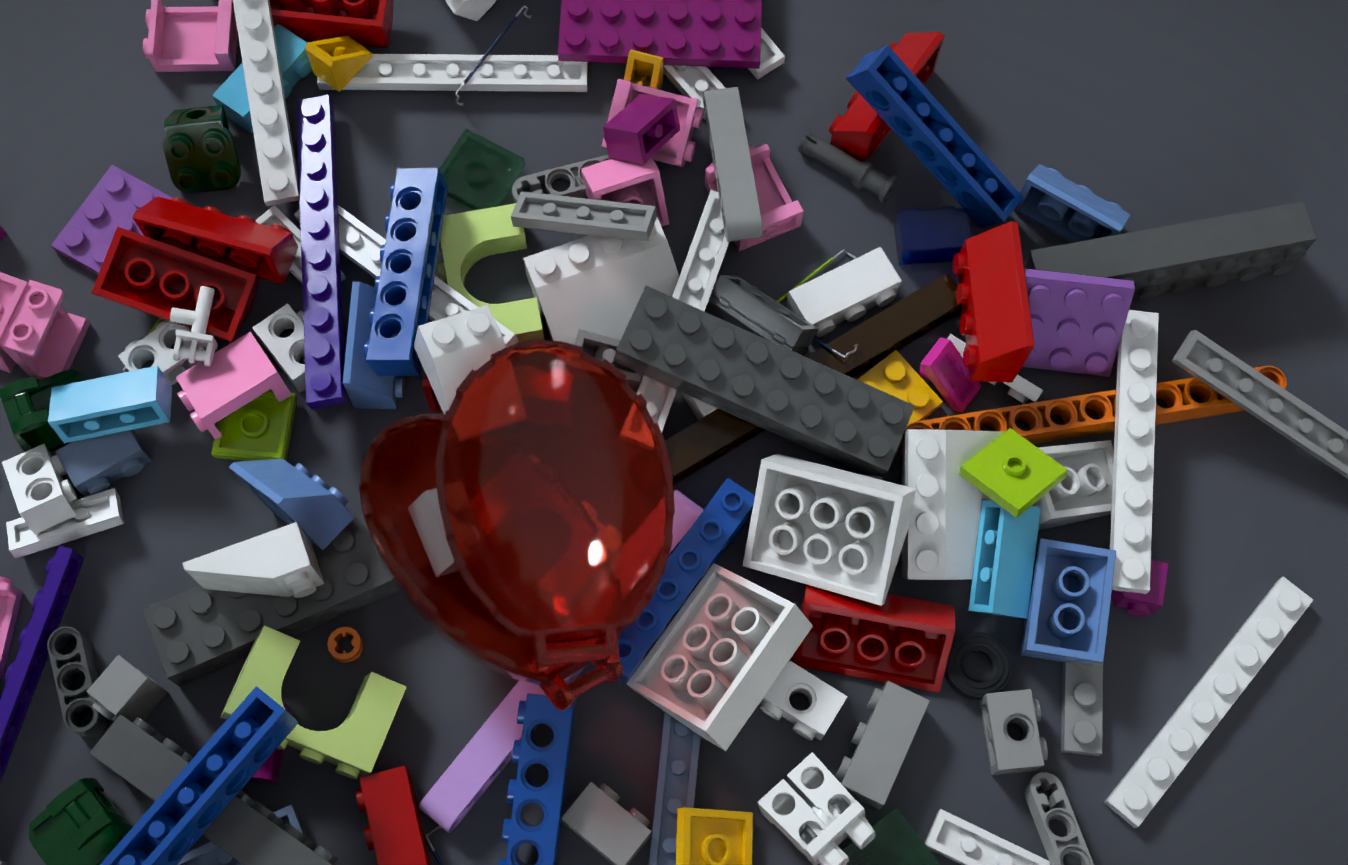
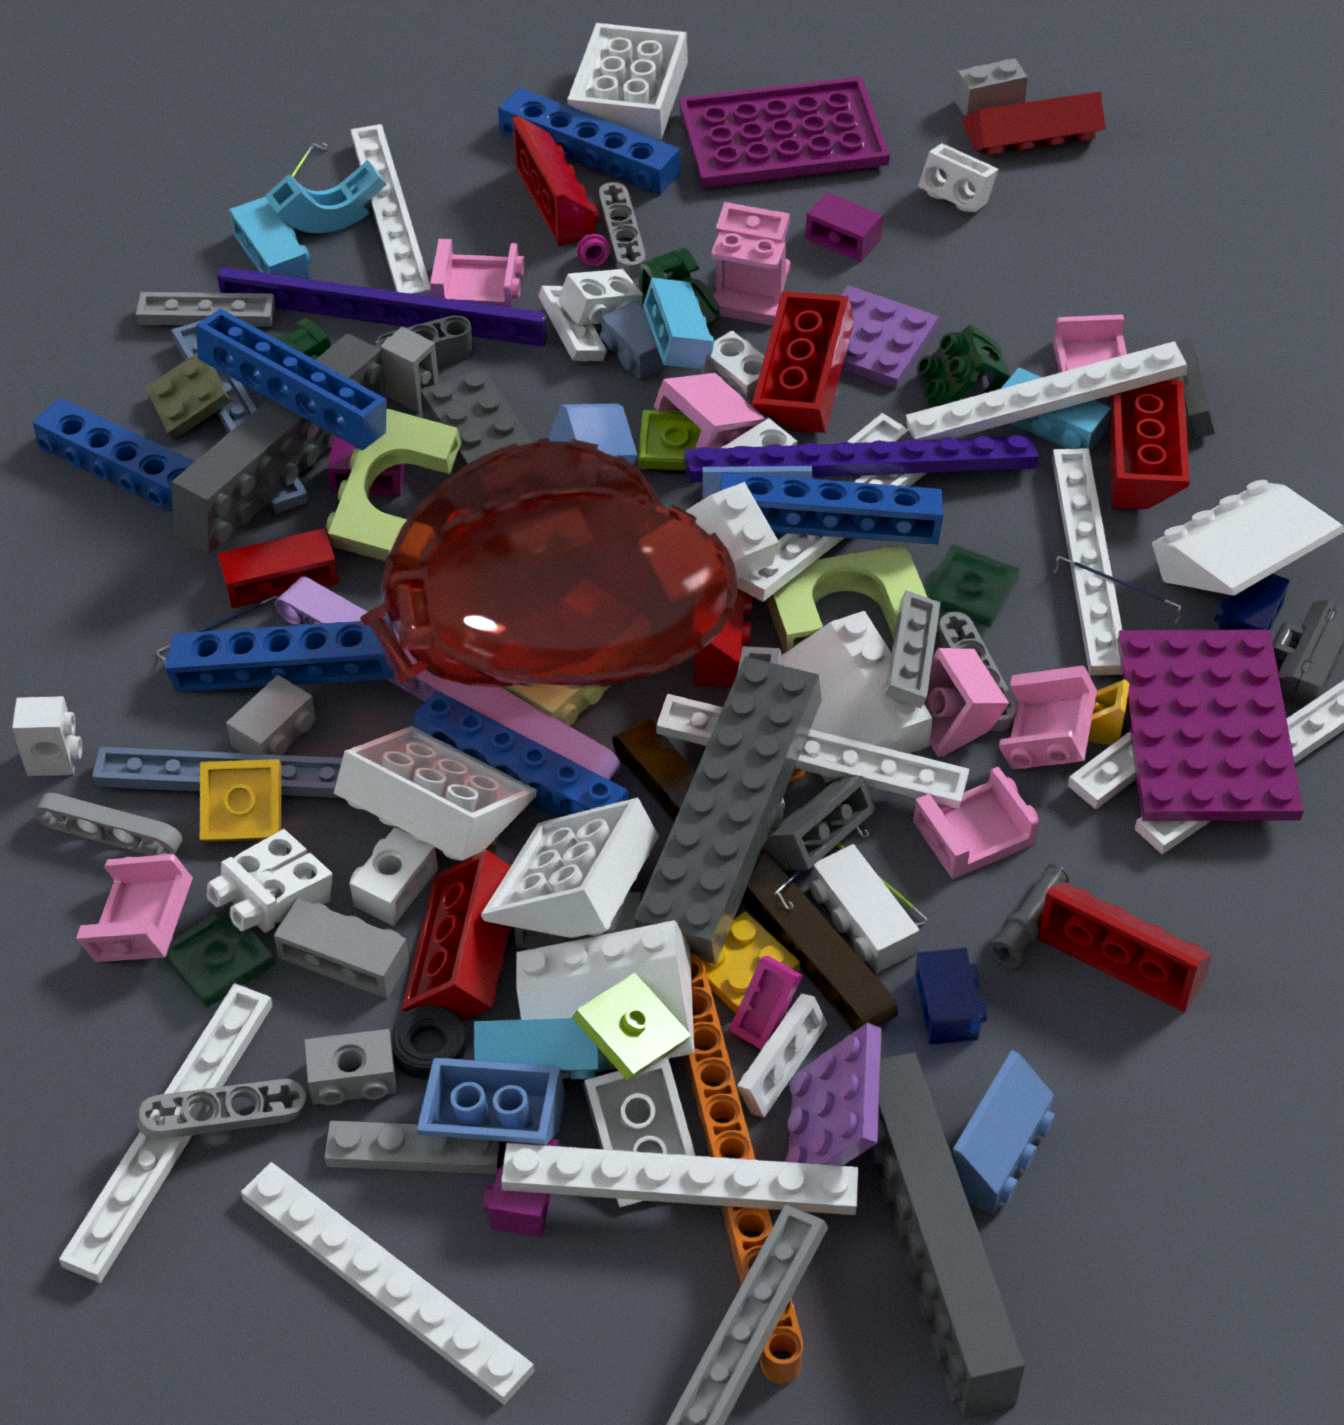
camera: 90 degrees right, 20 degrees down
red slope [132,196,298,284] -> none
white arm [170,286,218,366] -> none
white slope [183,522,325,598] -> none
yellow slope [305,35,373,92] -> none
magenta brick [603,94,681,164] -> none
light grey beam [703,87,763,242] -> none
blue brick [846,45,1023,227] -> none
red slope [953,221,1035,383] -> none

